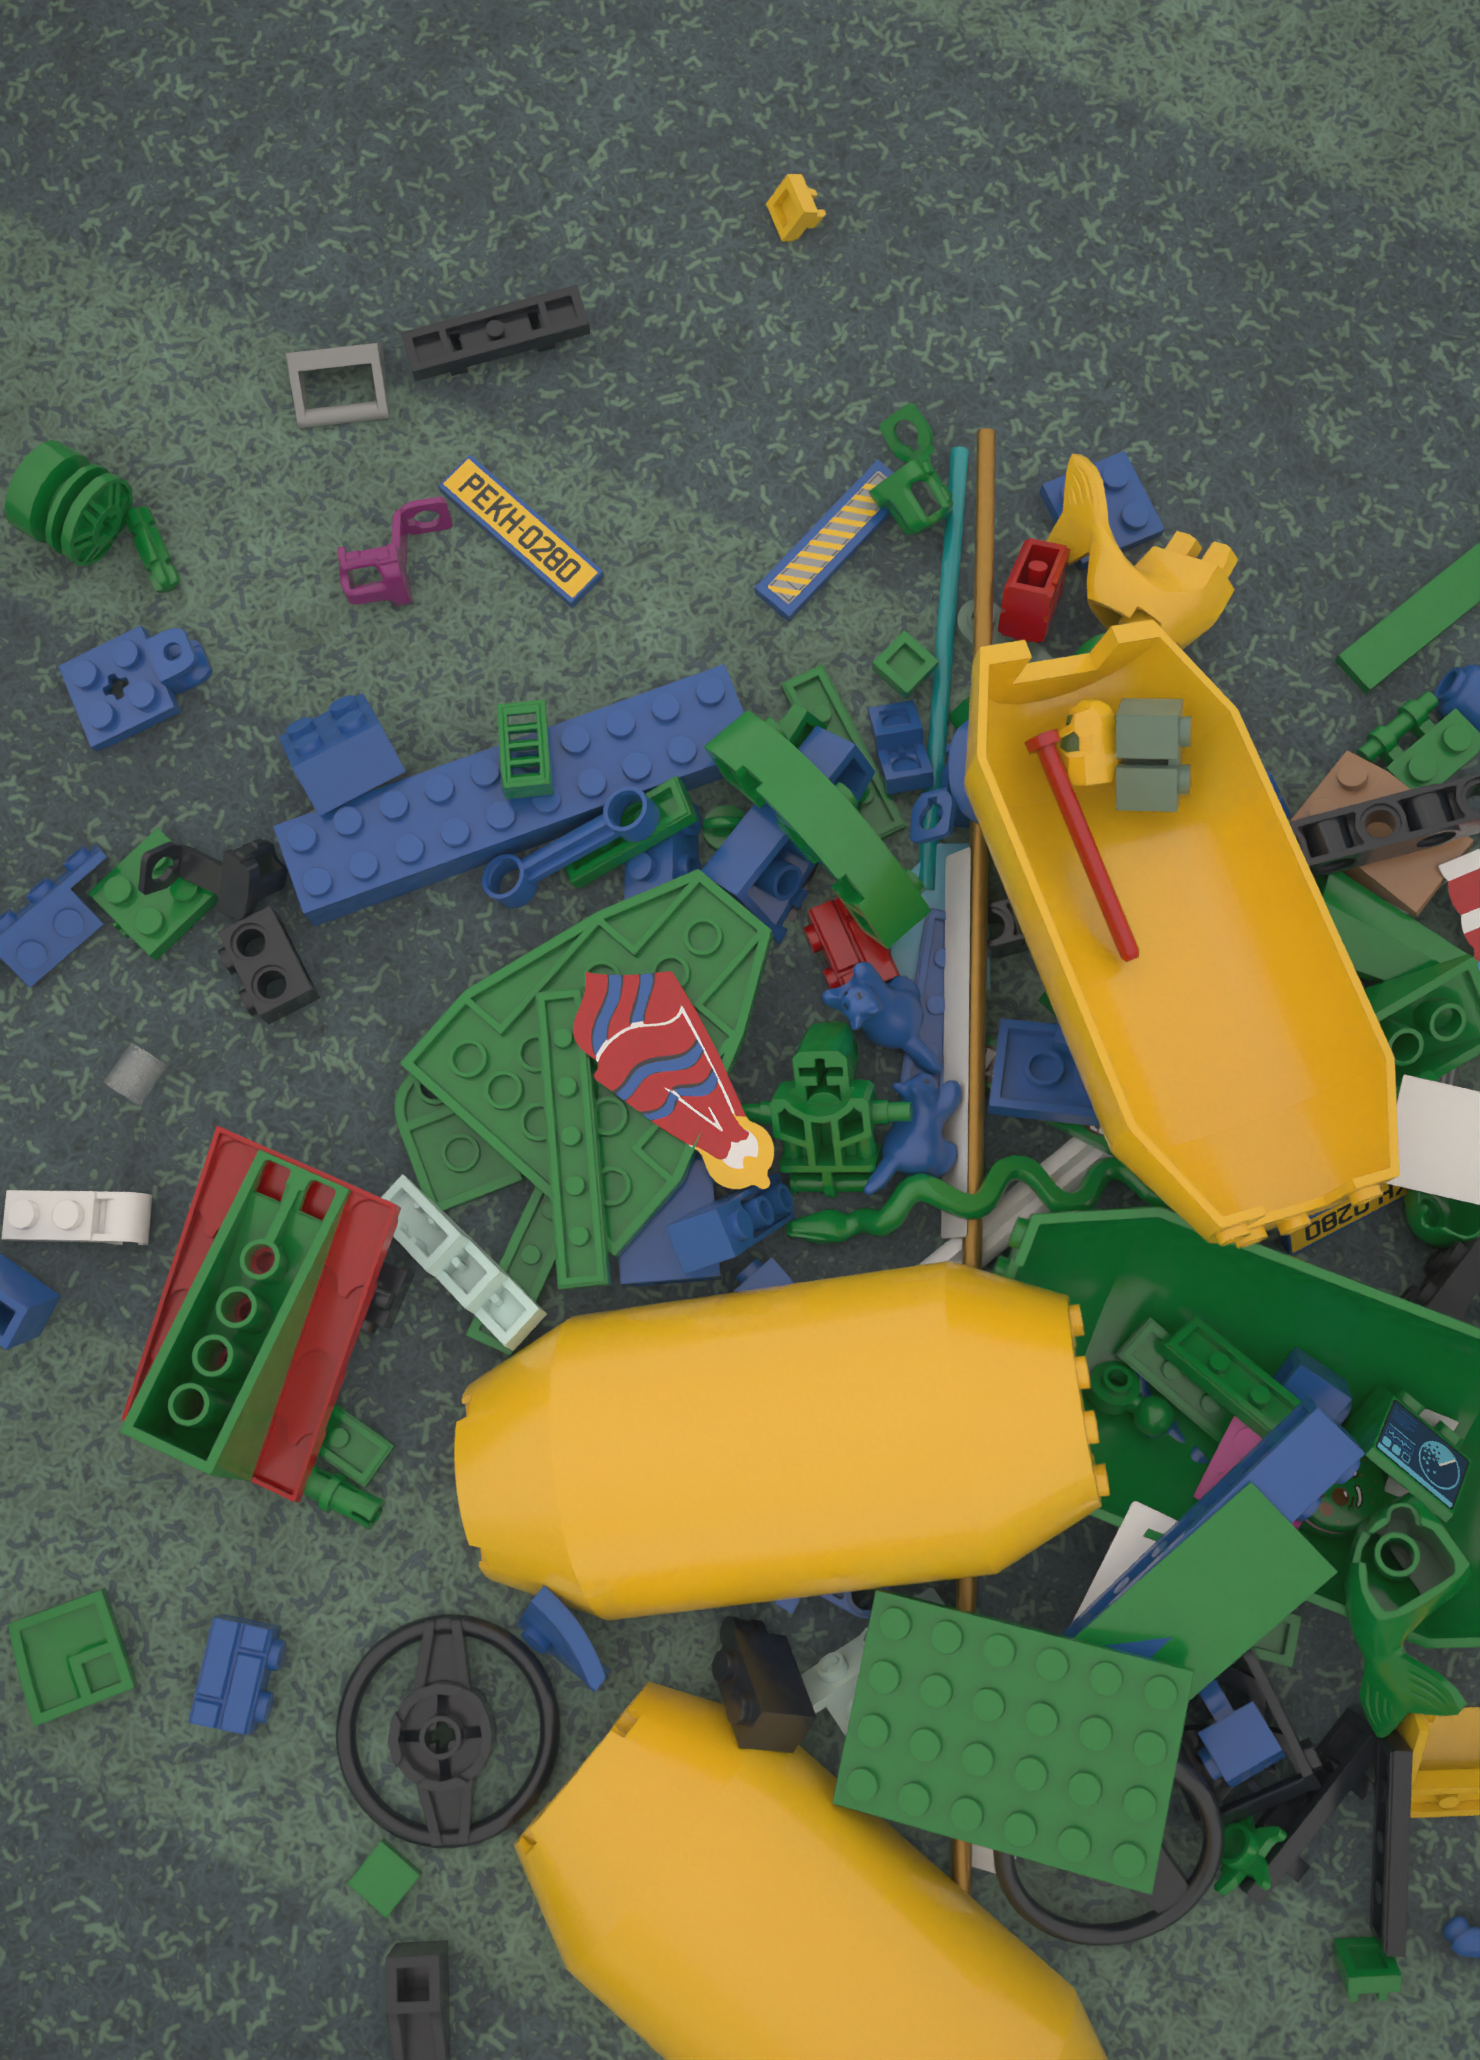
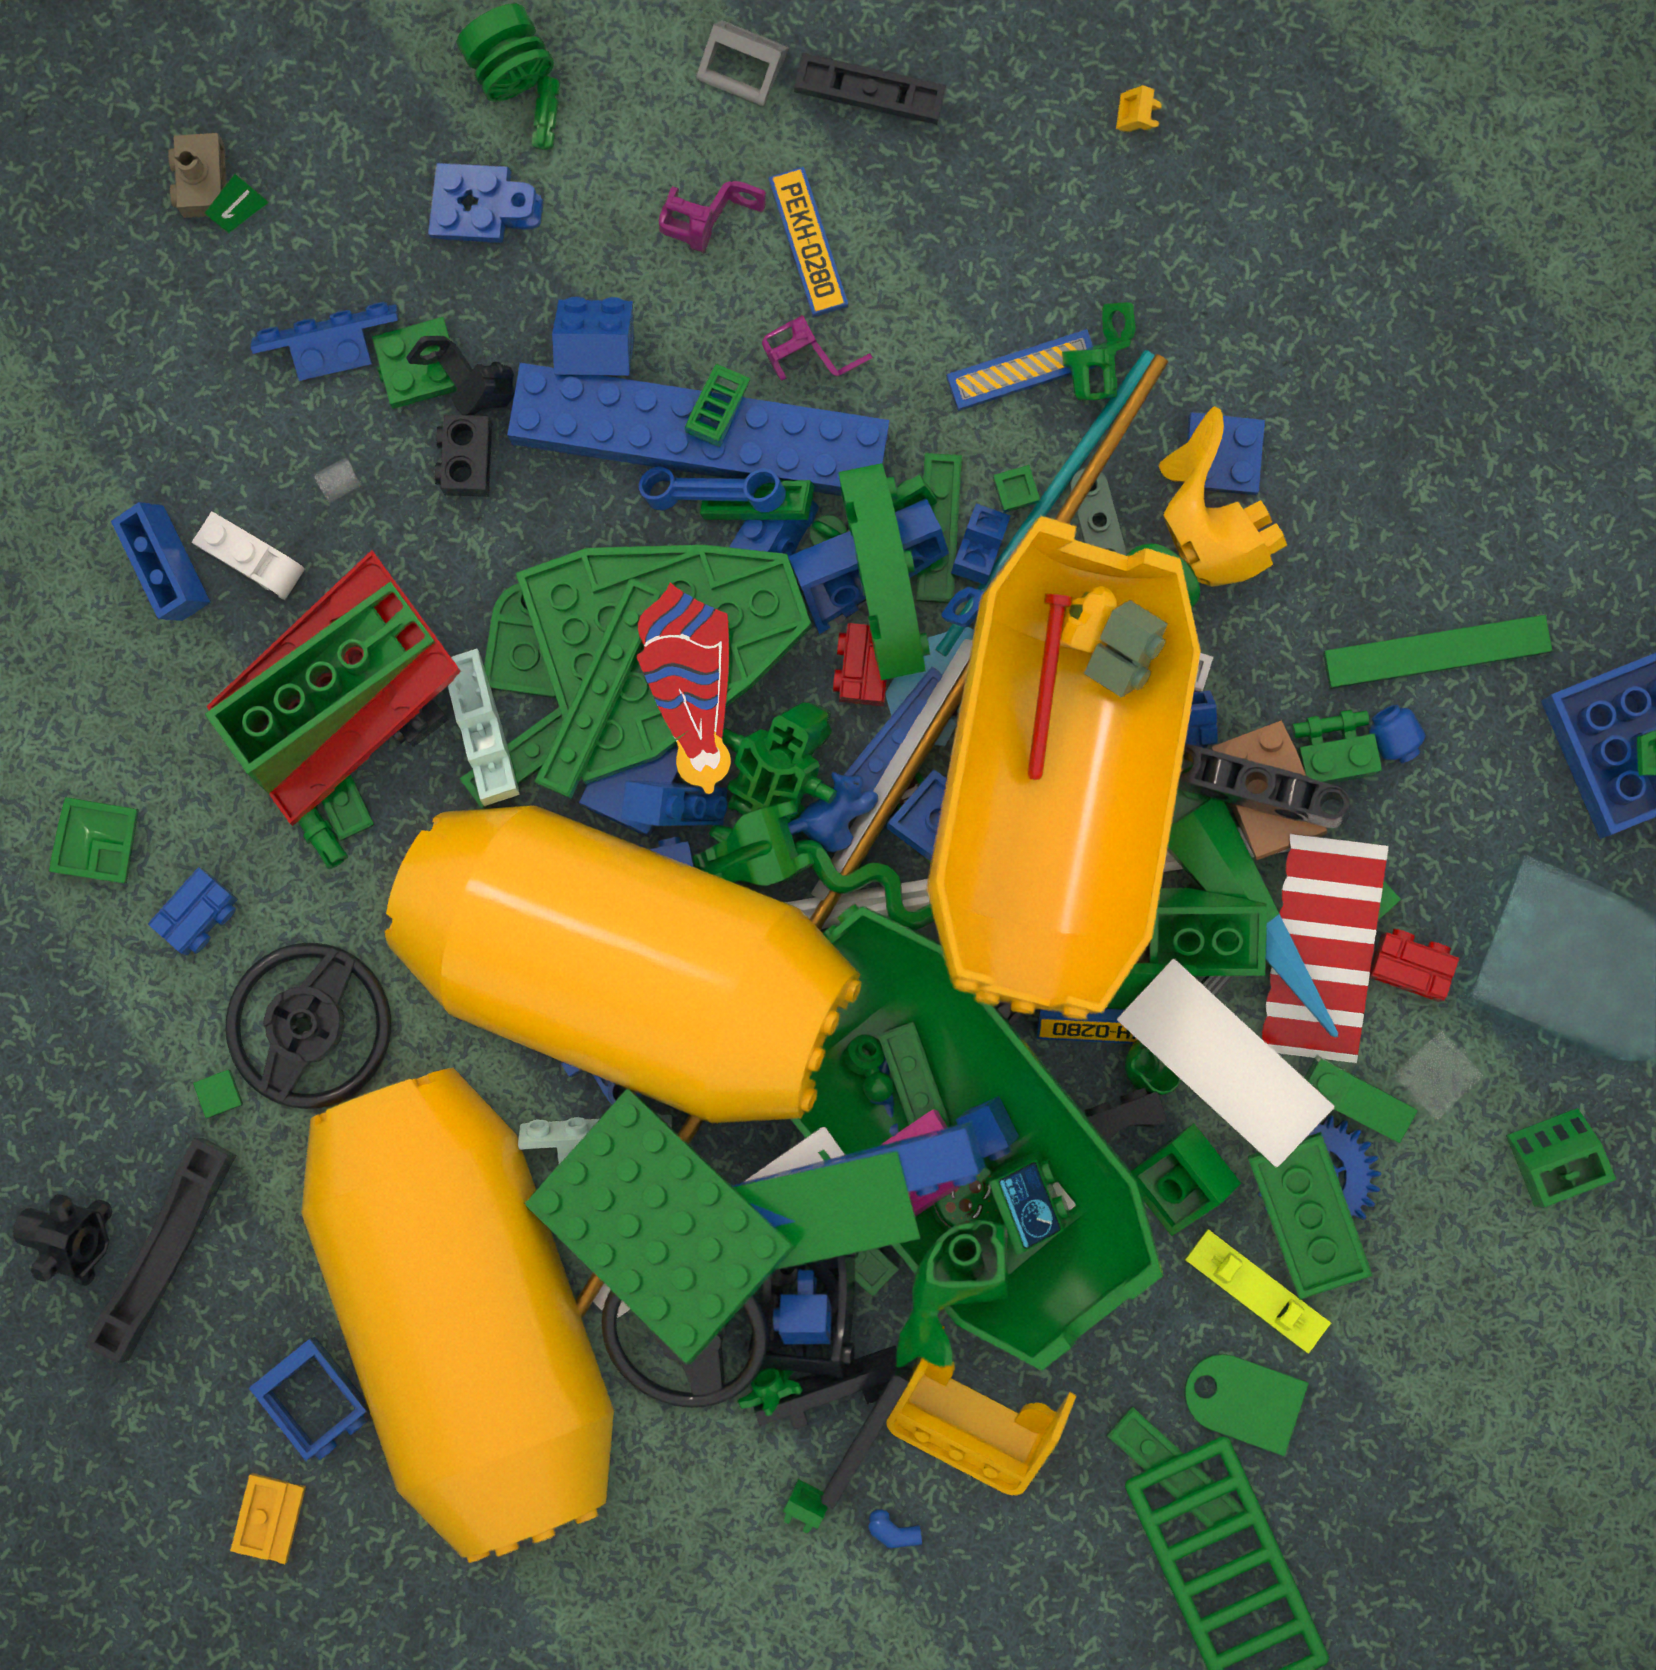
camera: 30 degrees right, 5 degrees up
blue plate [517,1586,611,1693] -> none
black brick [711,1616,817,1753] -> none
blue animal [822,962,941,1074] -> none
red brick [998,538,1071,643] -> none
green tile [1160,1315,1302,1439] -> none
none -> green animal [692,801,815,886]
none -> magenta piece [762,315,873,381]

